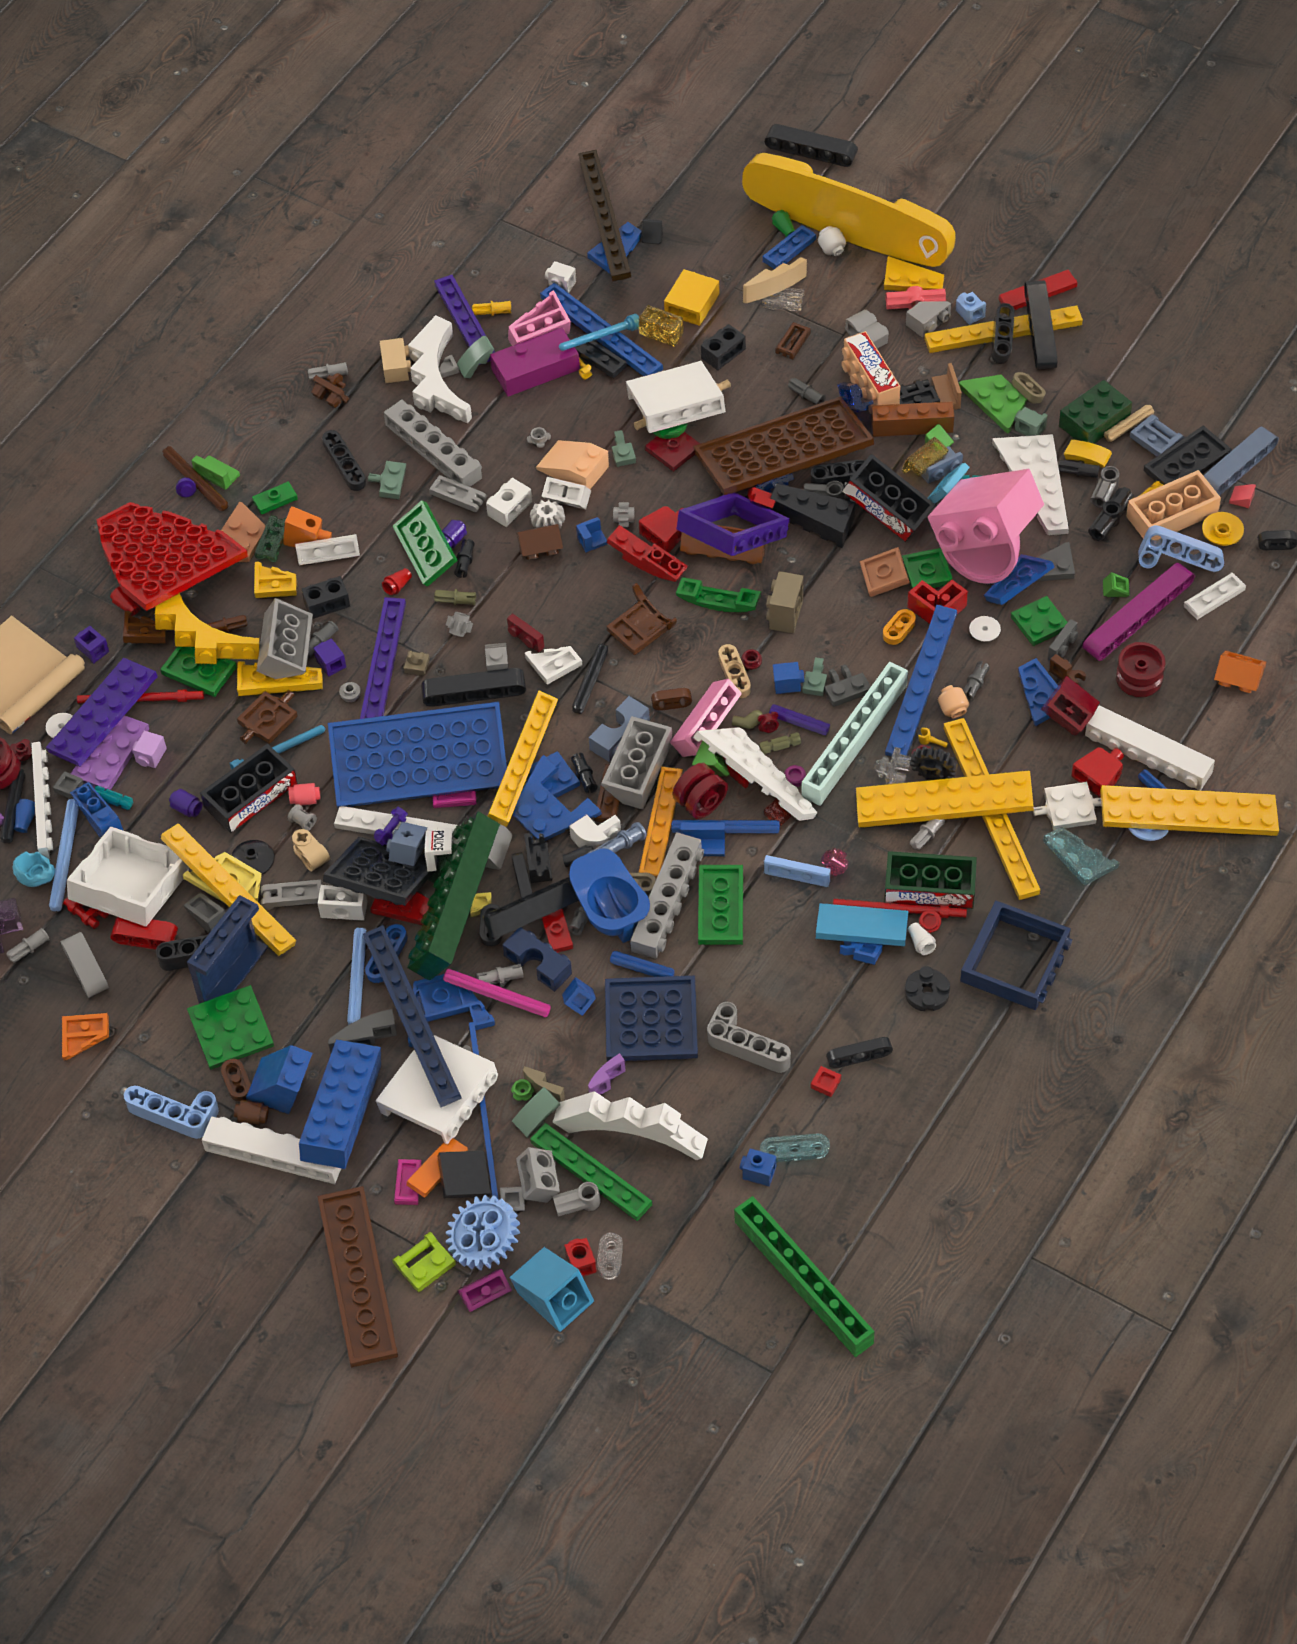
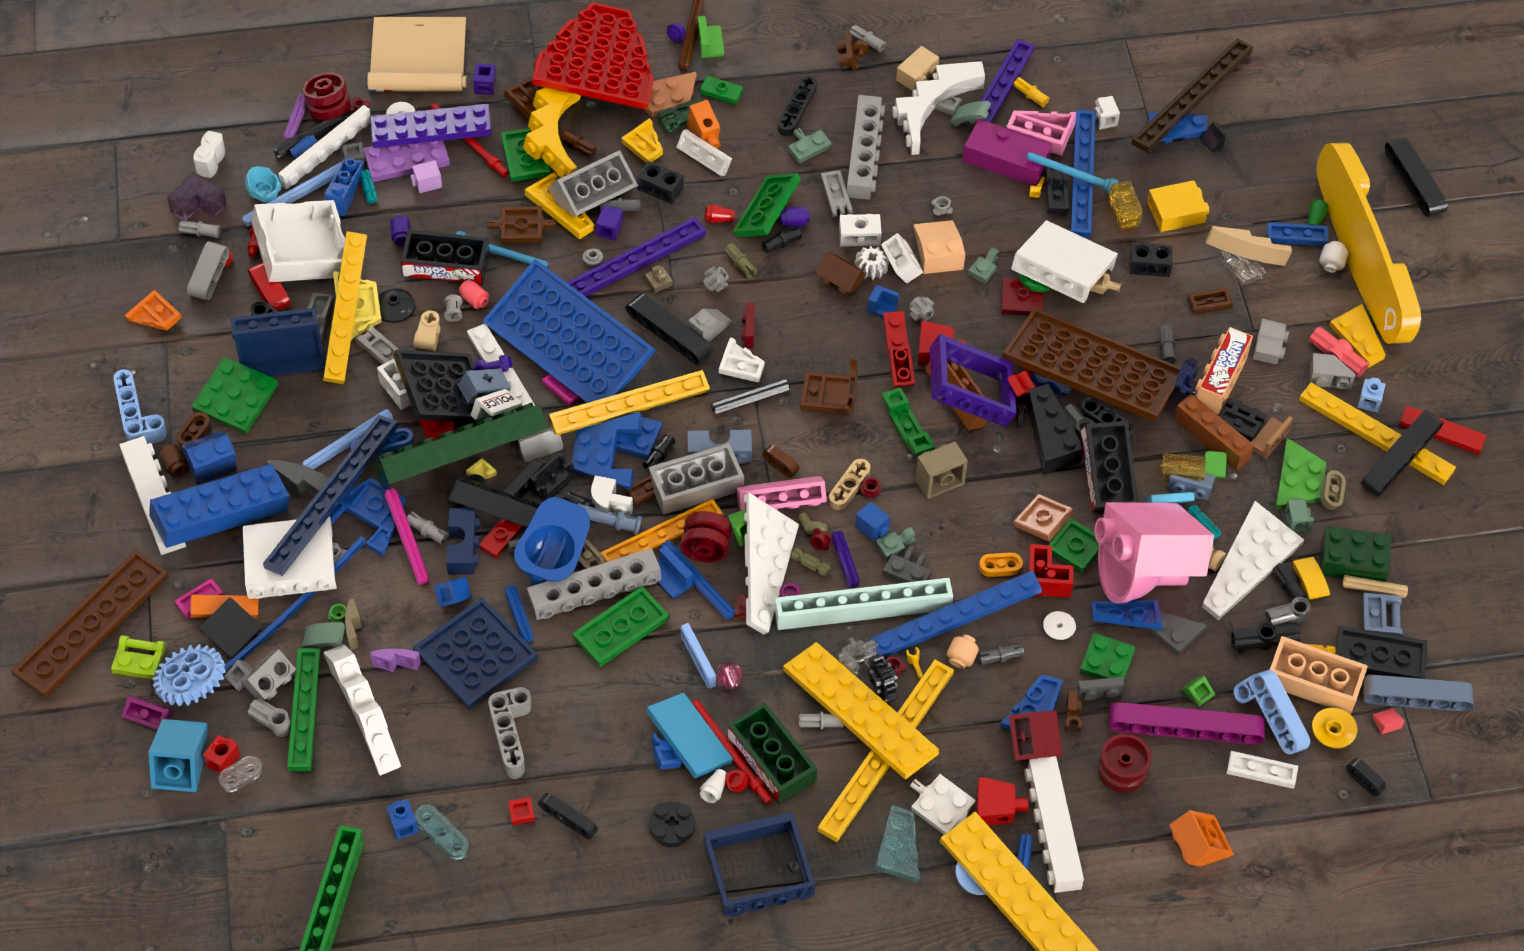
camera: 45 degrees right, 0 degrees up
black beam [992,303,1014,364] -> none

